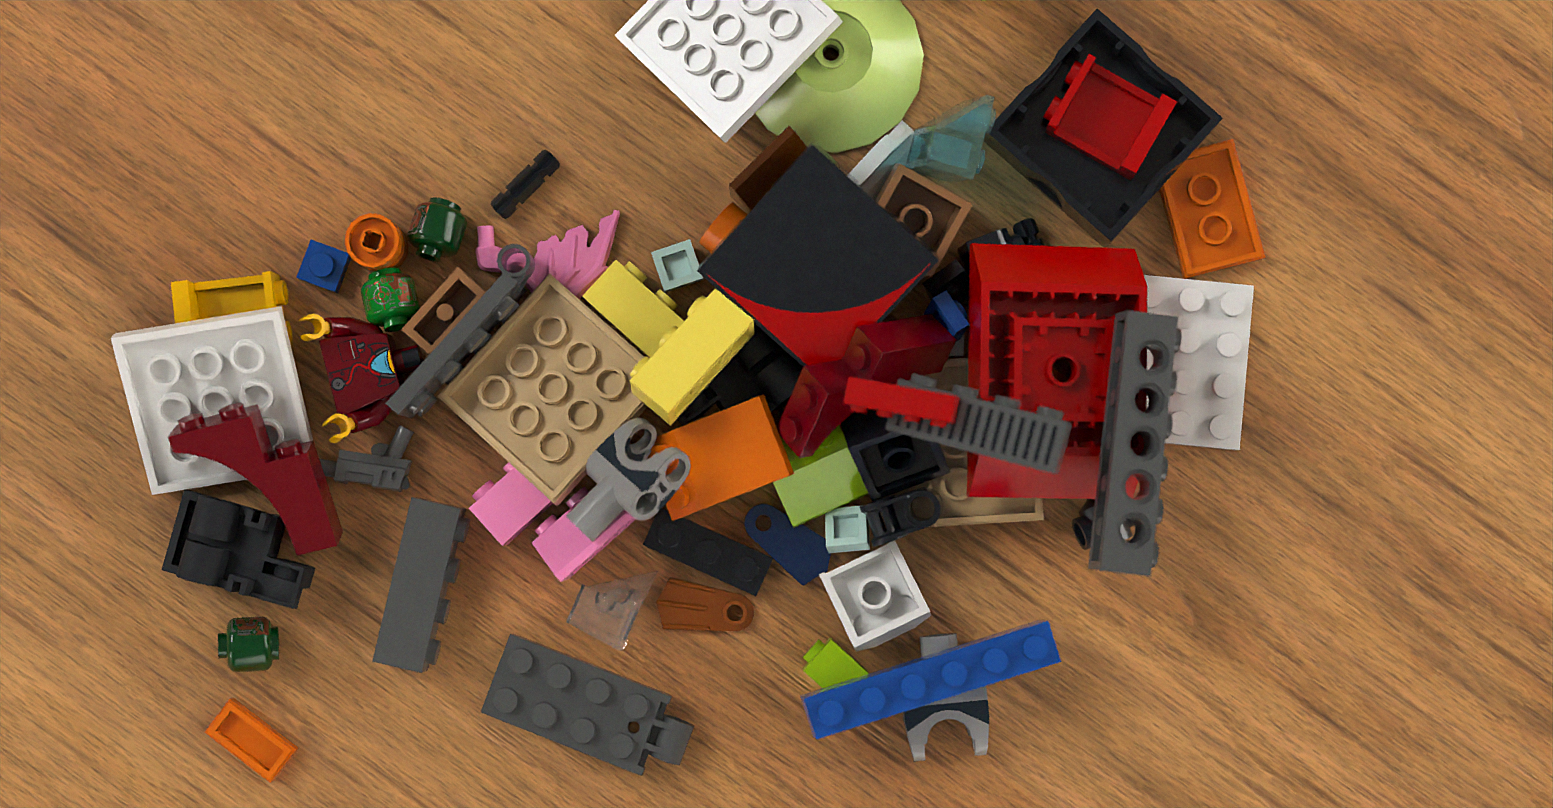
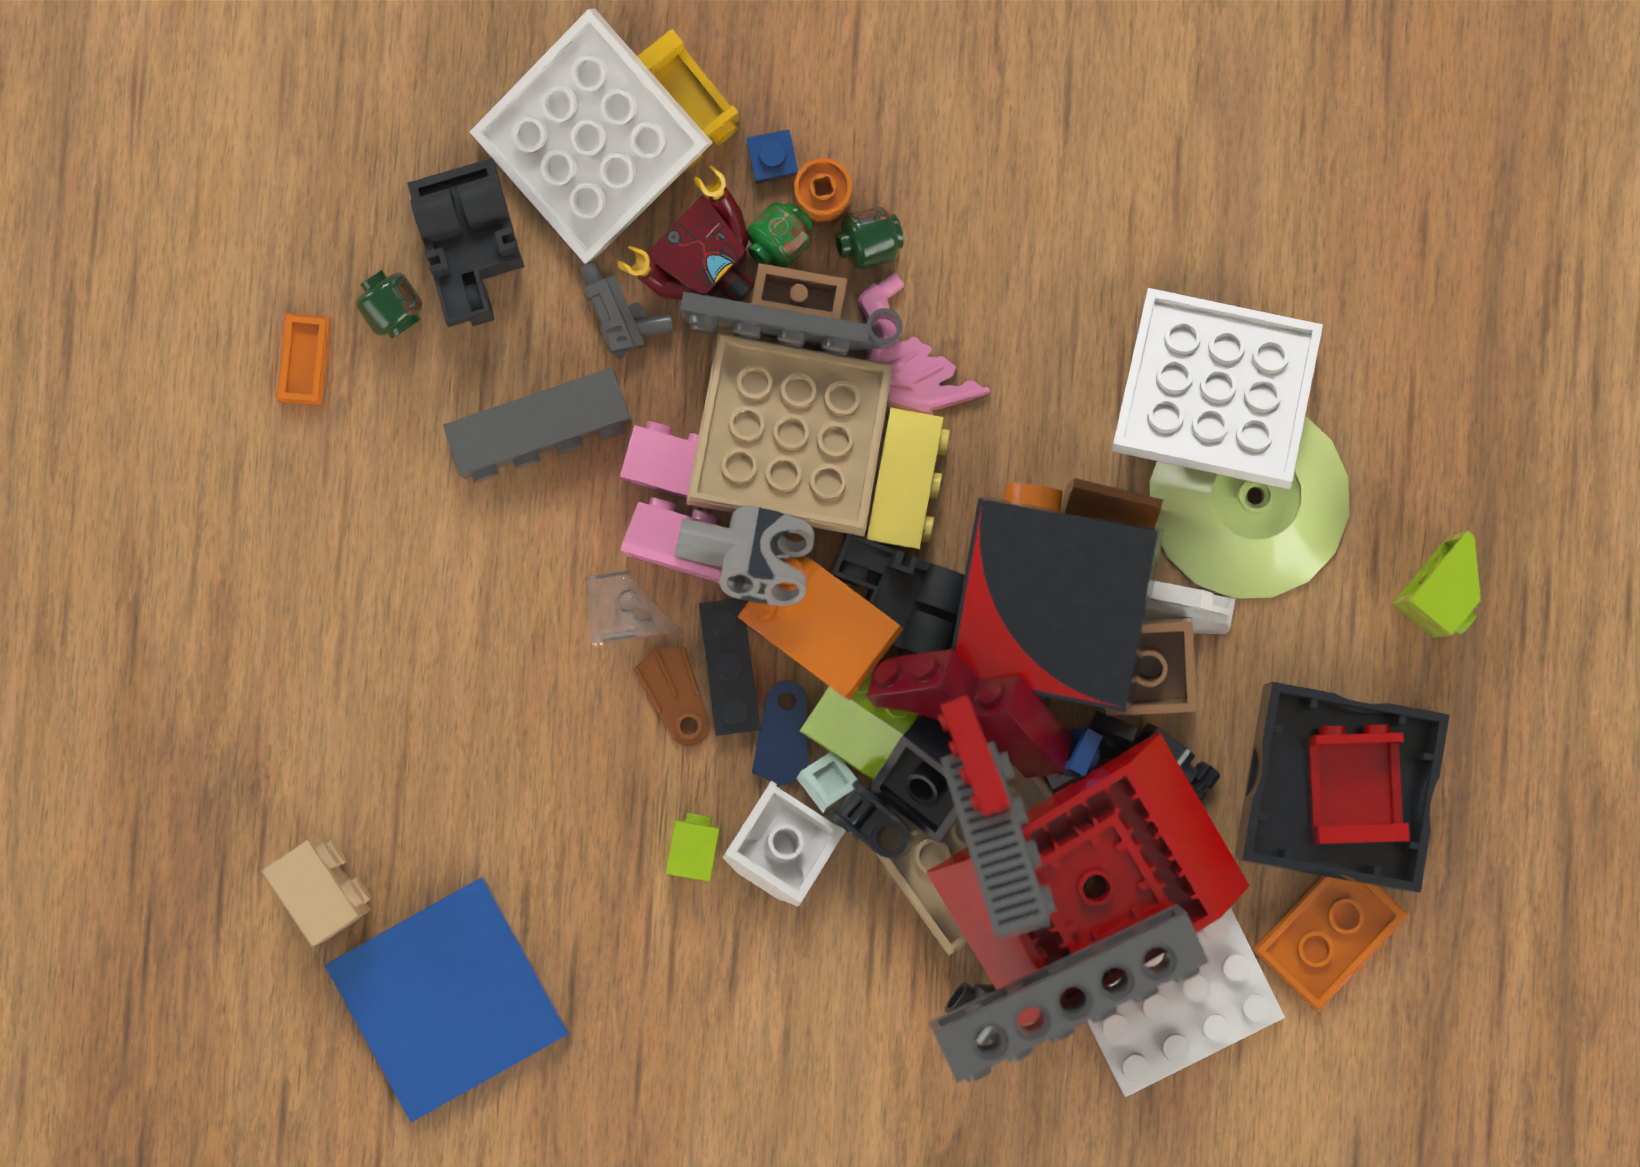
camera: 50 degrees right, 0 degrees up
dark red arch [168,403,343,556] -> none
dark grey hinge [481,634,694,776] -> none
black axle [490,149,560,219] -> none
light yellow brick [629,288,755,425] -> none
light aqua plate [651,239,704,293] -> none
blue brick [800,620,1061,740] -> none
light grey connector [903,633,989,762] -> none
clear light blue slope [906,95,996,183] -> none

